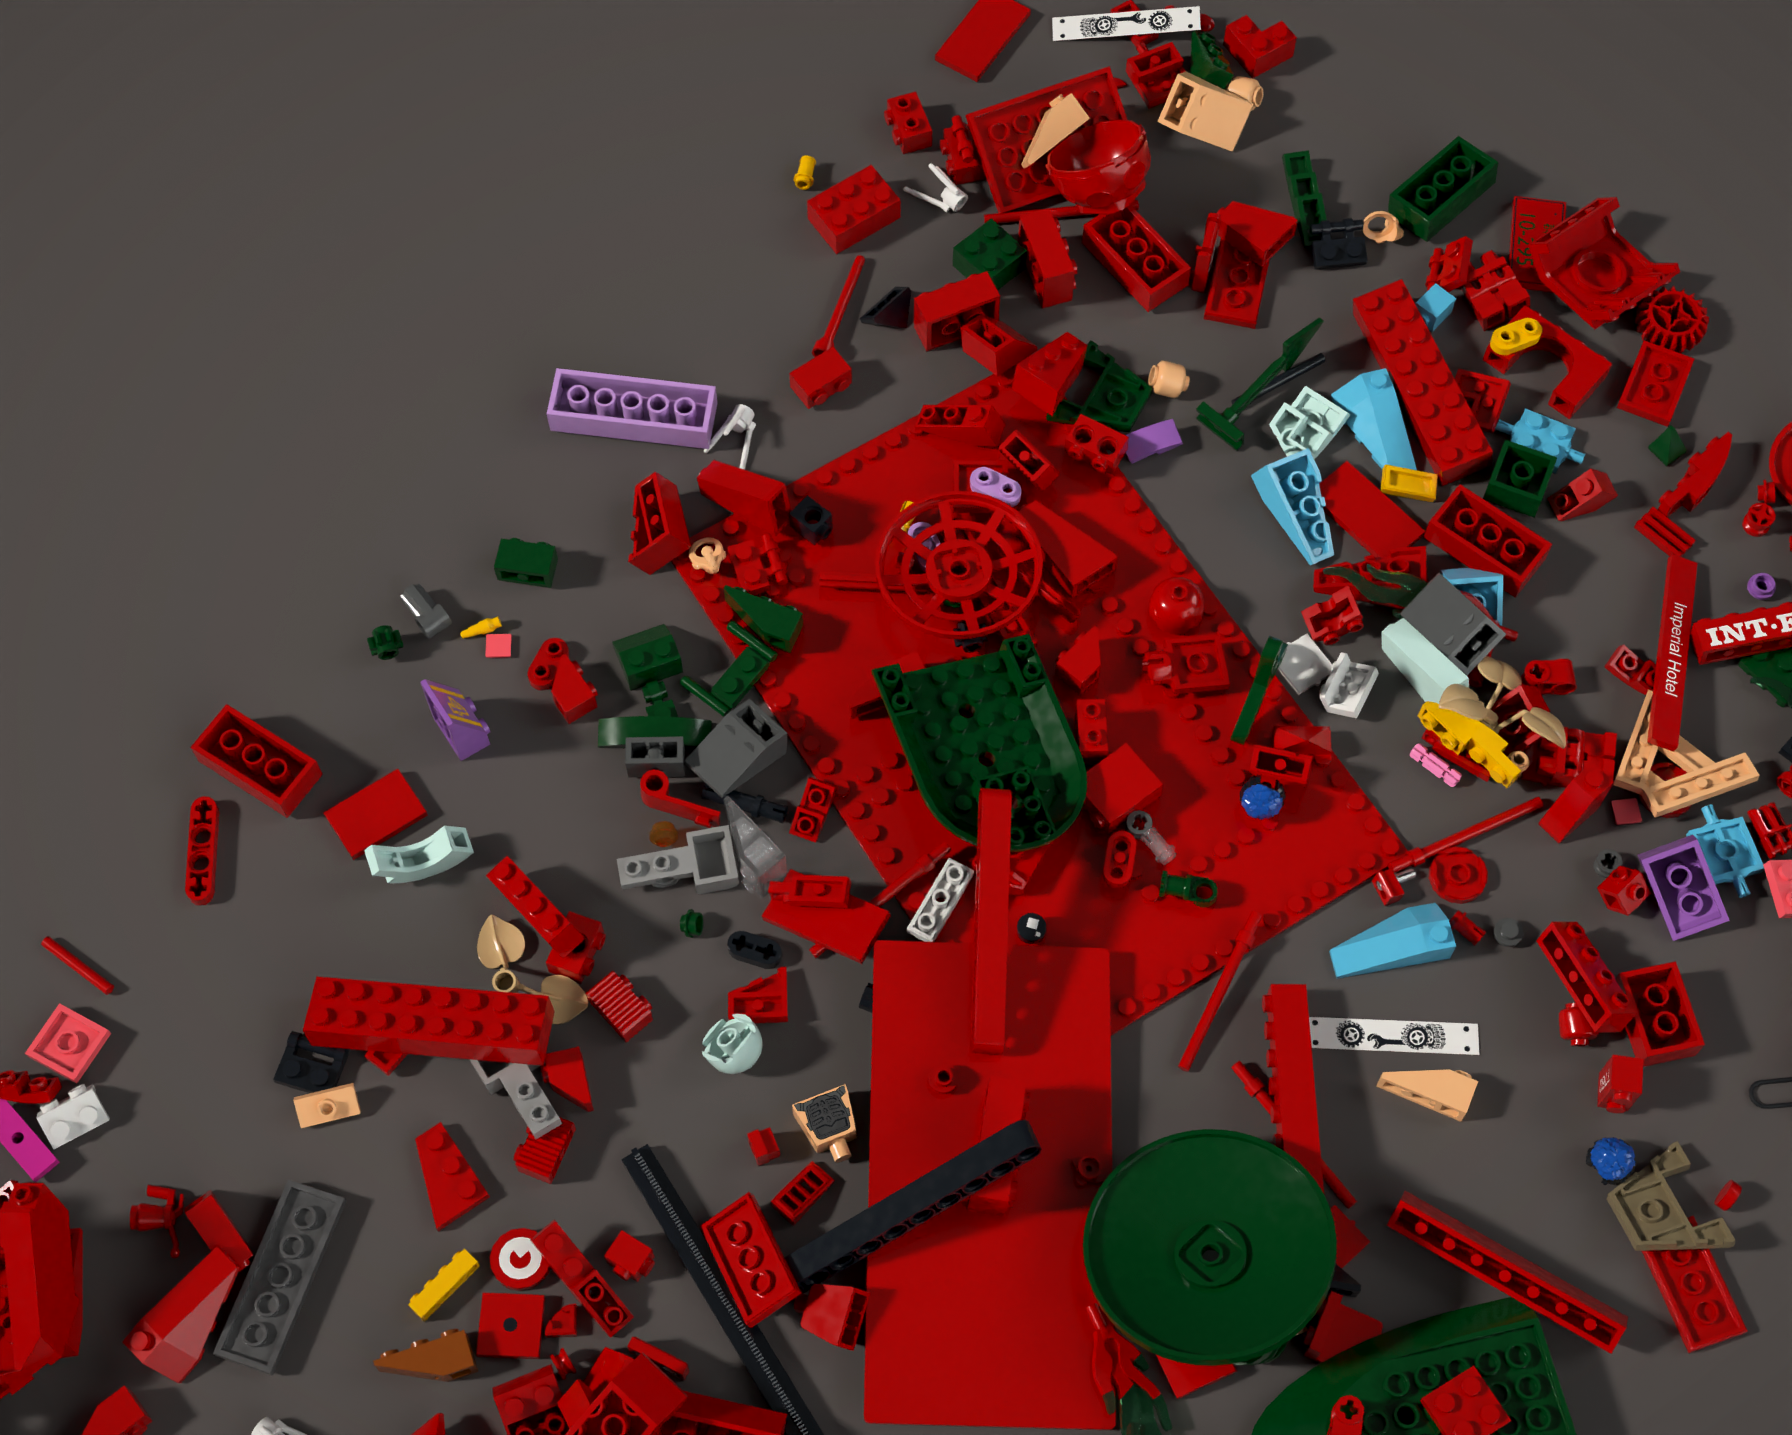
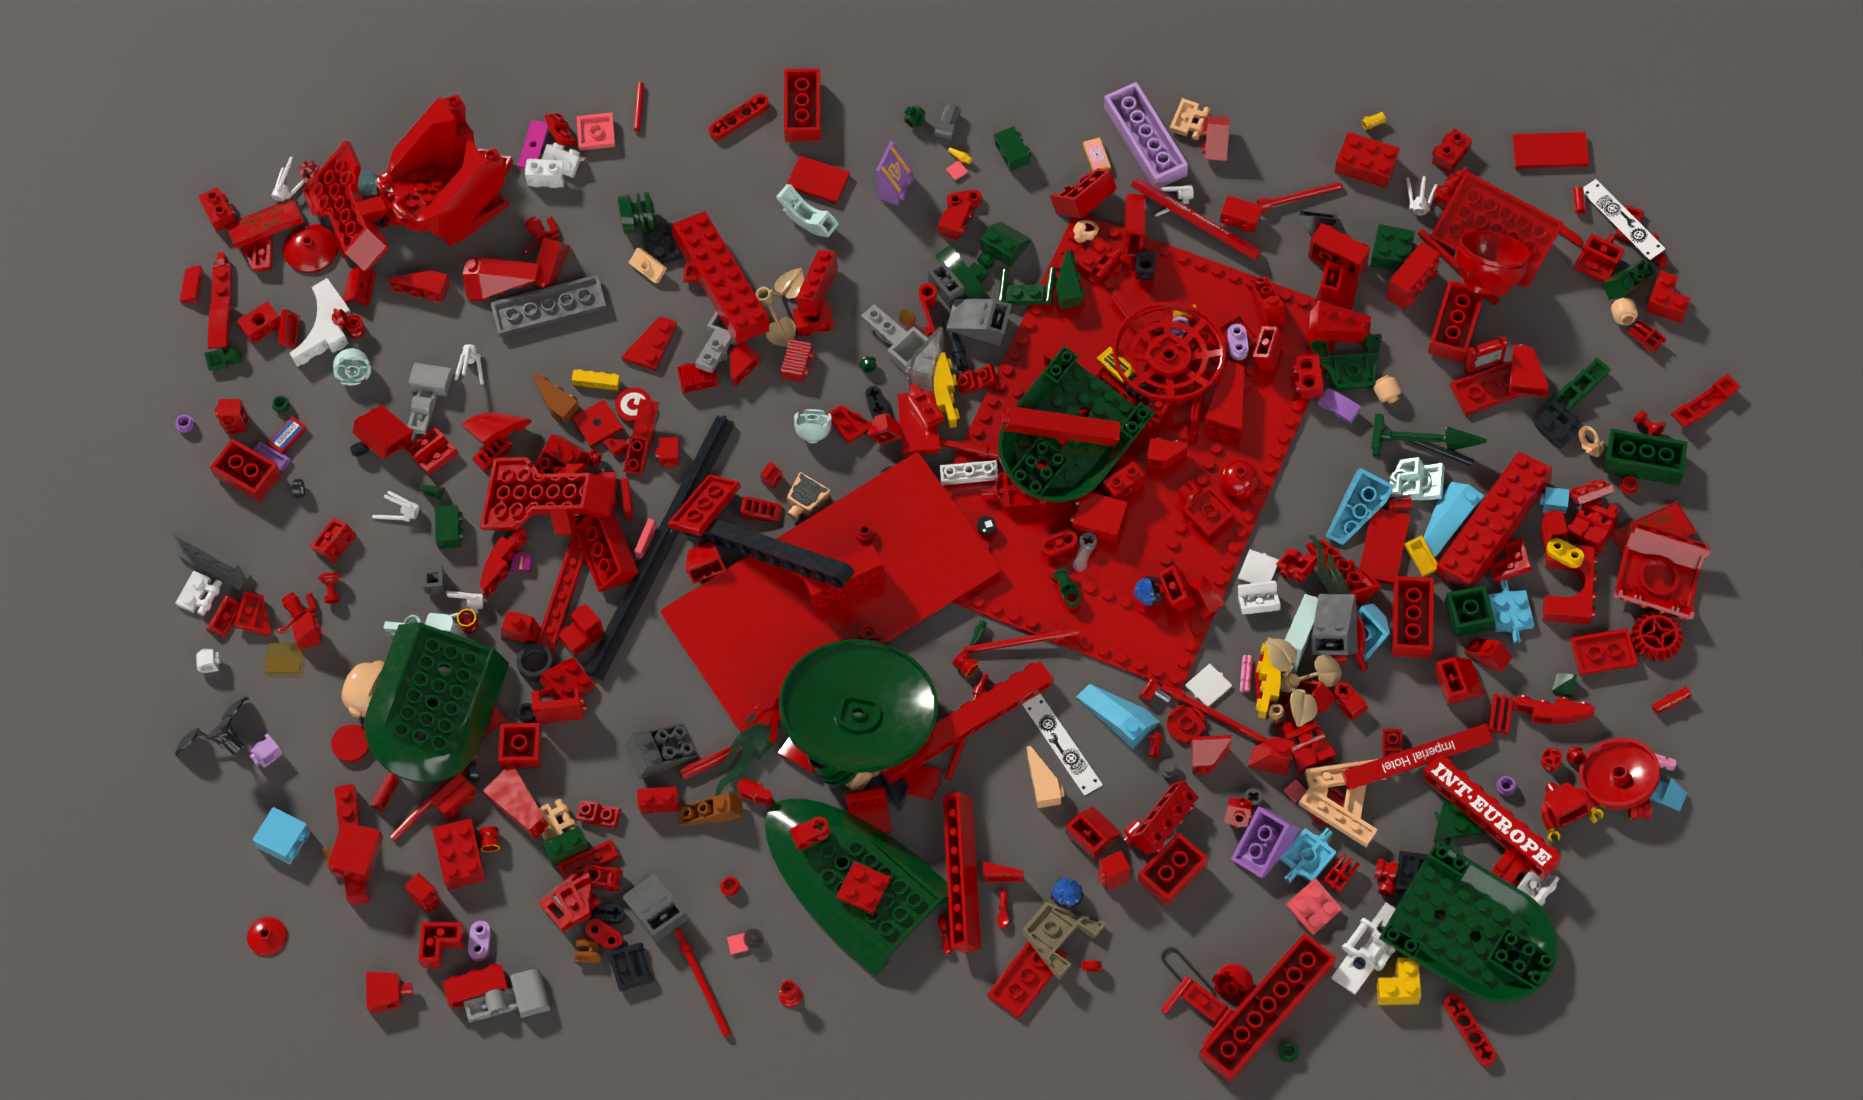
camera: 60 degrees right, 0 degrees up
red beam [971,788,1012,1055] -> none
light nougat slope [1021,93,1090,168] -> none
light nougat slope [1157,72,1254,152] -> none
dark green piece [1231,636,1288,745] -> none
none -> white bracket [525,159,564,188]
none -> dark green wheel [618,191,656,235]
none -> coral tile [634,518,657,561]
none -> red slope [867,413,902,445]
none -> yellow slope [934,352,960,428]
none -> red piece [937,914,952,955]
none -> red wheel [952,651,979,678]
none -> dark green piece [969,620,987,646]
none -> red slope [983,862,1024,883]
none -> red piece [996,888,1010,929]
none -> red brick [1002,406,1120,446]
none -> red slope [1065,806,1122,861]
none -> bright pink tile [1083,137,1111,171]
none -> yellow tile [1096,347,1136,385]
none -> red tile [1130,178,1263,260]
none -> light nougat plate [1170,98,1211,140]
none -> white piece [1185,664,1232,707]
none -> slope [1190,735,1232,775]
none -> brick [1202,116,1230,161]
none -> red pin [1387,497,1412,511]
none -> red slope [1434,657,1485,706]
none -> red brick [1540,510,1568,550]
none -> red axle [1573,187,1586,215]
none -> red plate [1619,476,1639,495]
none -> red arm [1627,319,1667,354]
none -> red piece [1633,410,1666,437]
none -> red pin [1651,686,1692,715]
none -> red slope [1671,374,1740,428]

